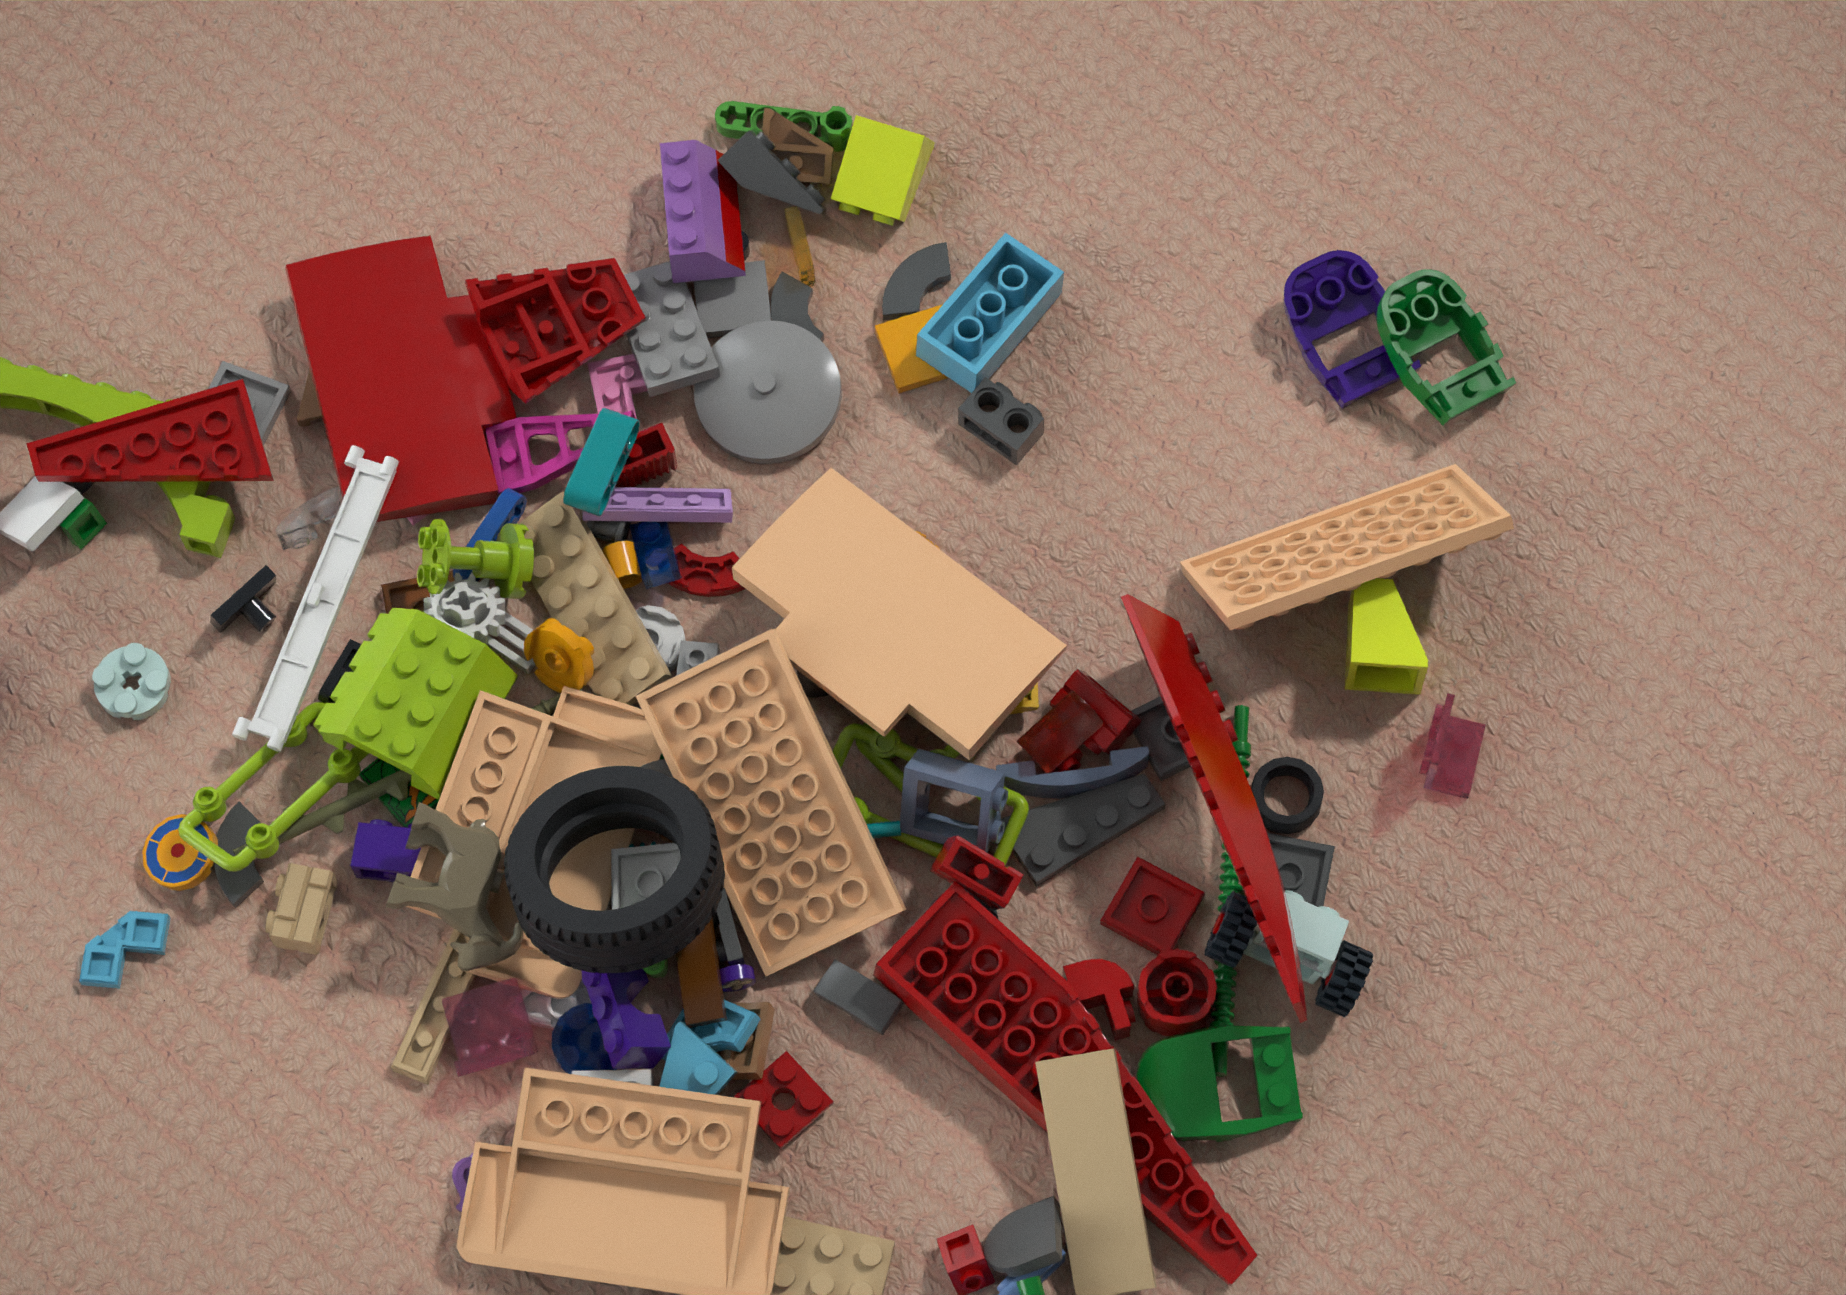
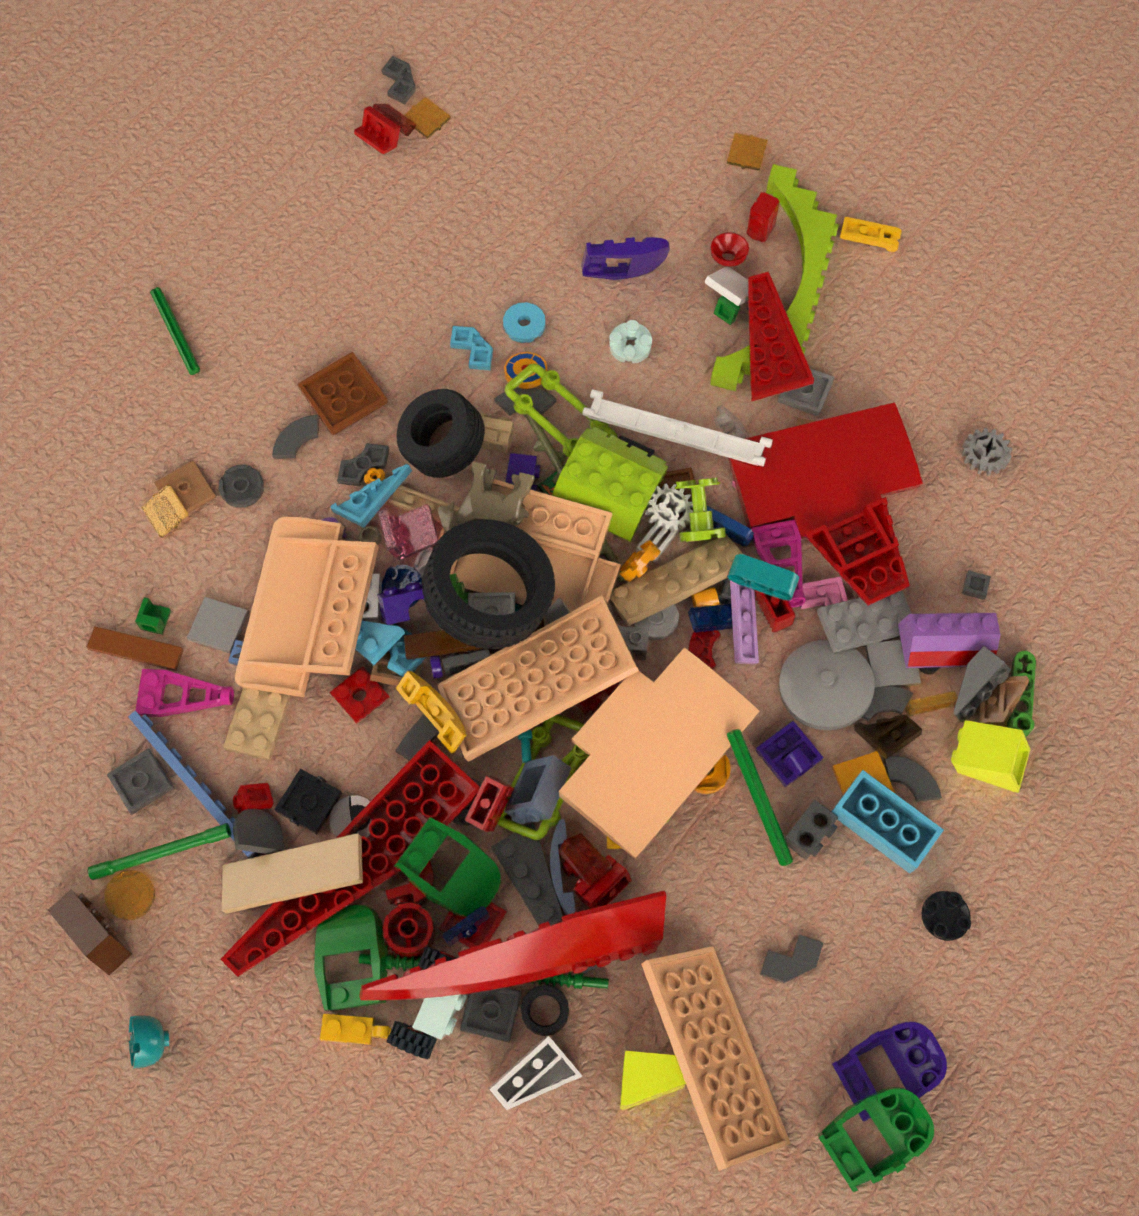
camera: 90 degrees right, 0 degrees up
black tile [210,565,276,633] -> none
clear pink bracket [1419,693,1486,799] -> none
none -> dark grey tile [272,415,319,459]
none -> black plate [274,769,342,835]
none -> dark orange plate [297,352,388,436]
none -> yellow plate [320,1014,391,1045]
none -> medium azure wing [330,464,412,528]
none -> tile [330,795,373,838]
none -> dark grey tile [337,443,389,486]
none -> dark tan plate [358,526,381,545]
none -> light orange plate [364,468,386,484]
none -> green slope [394,817,501,917]
none -> black tyre [396,389,485,478]
none -> yellow slope [396,671,466,753]
none -> clear blue plate [442,906,490,947]
none -> white wedge [488,1036,583,1110]
none -> medium azure tile [503,302,545,343]
none -> green axle [727,729,793,866]
none -> dark purple plate [755,721,824,788]
none -> dark grey tile [760,934,823,983]
none -> dark brown wing [855,714,922,759]
none -> black dish [921,891,971,941]
none -> light grey gear [962,428,1012,476]
none -> dark grey plate [962,570,991,600]

